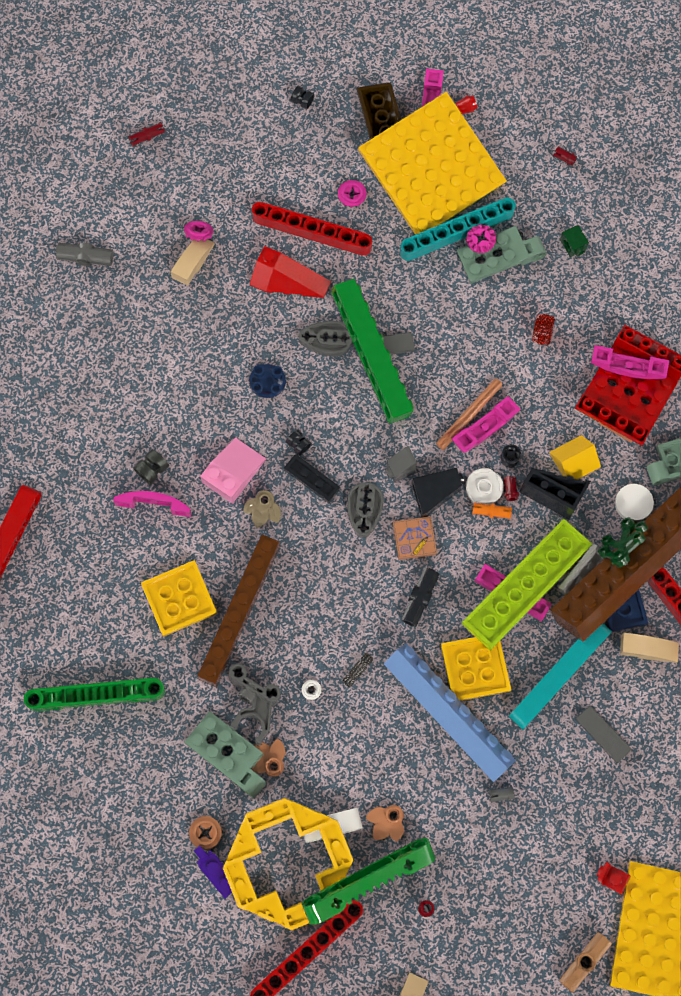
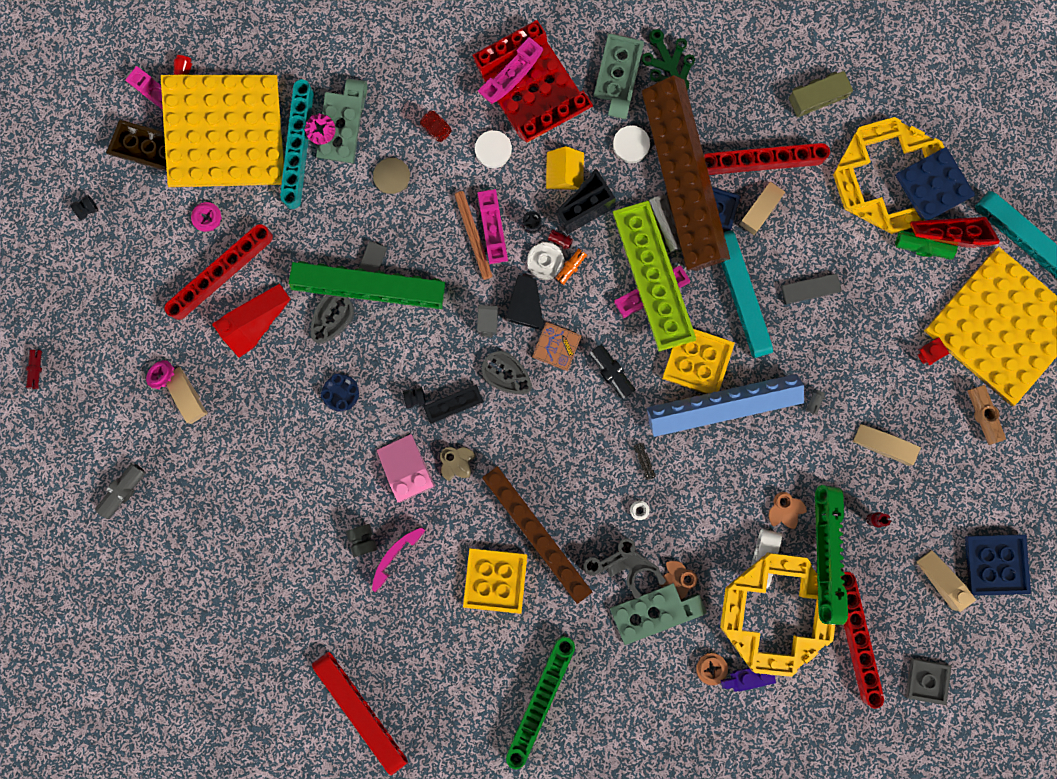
camera: 55 degrees left, 10 degrees up
dark red pin [553,146,577,166] -> none
dark green brick [560,225,589,257] -> none
dark green plant [598,517,648,568] -> none
none -> dark tan dish [373,158,410,194]
none -> white tile [475,130,512,168]
none -> tan slope [853,424,921,466]

